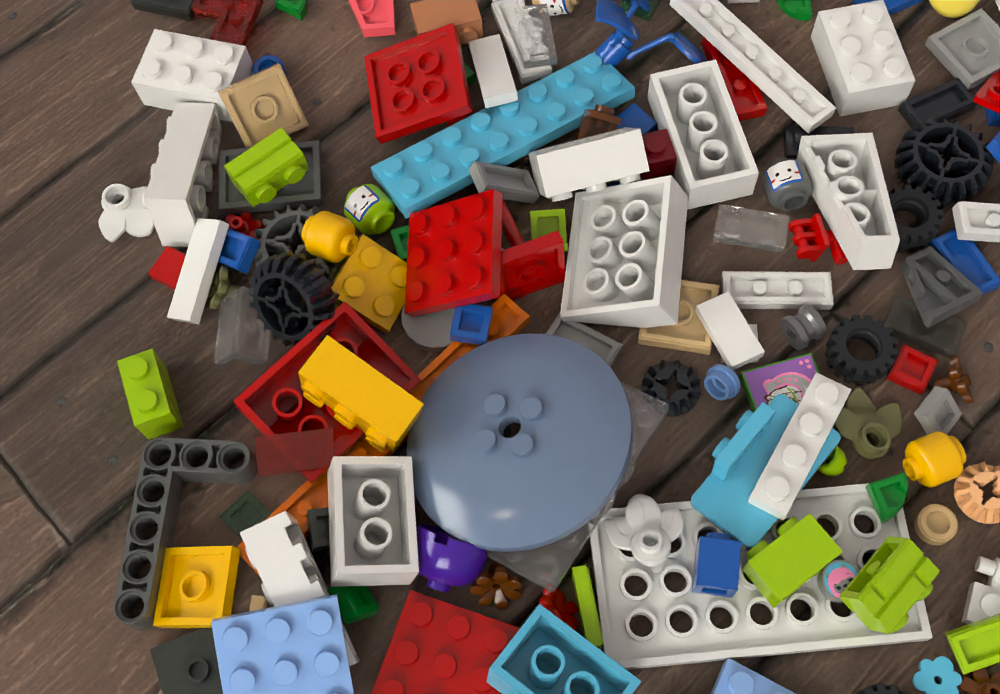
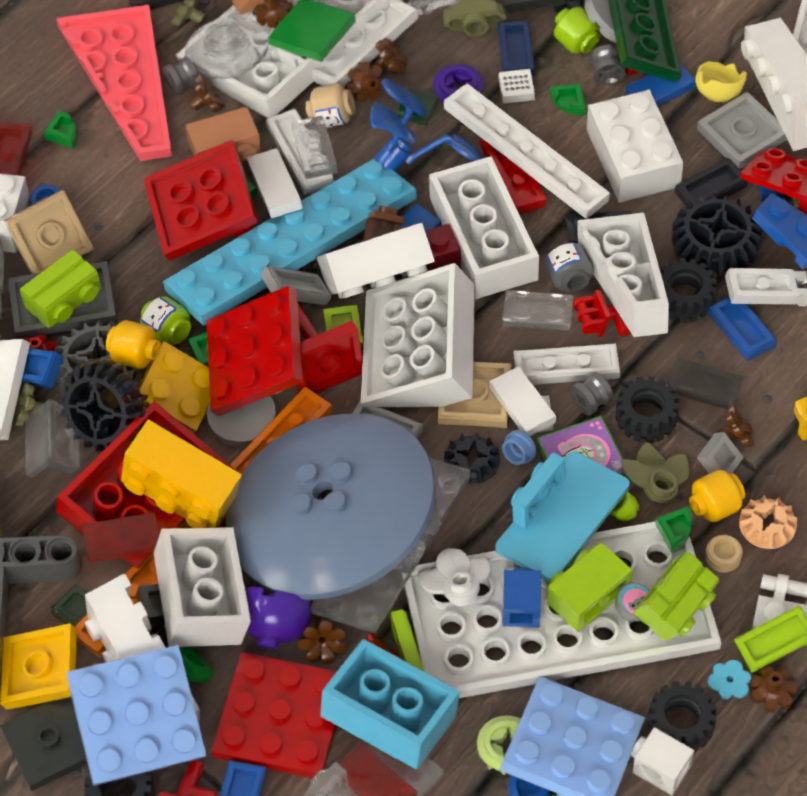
camera: 10 degrees left, 10 degrees down
blue plate [450,304,493,345] -> none
white plate [748,372,852,521] -> none
red tile [886,344,939,395] -> none
dark grey wing [900,246,983,328] -> none

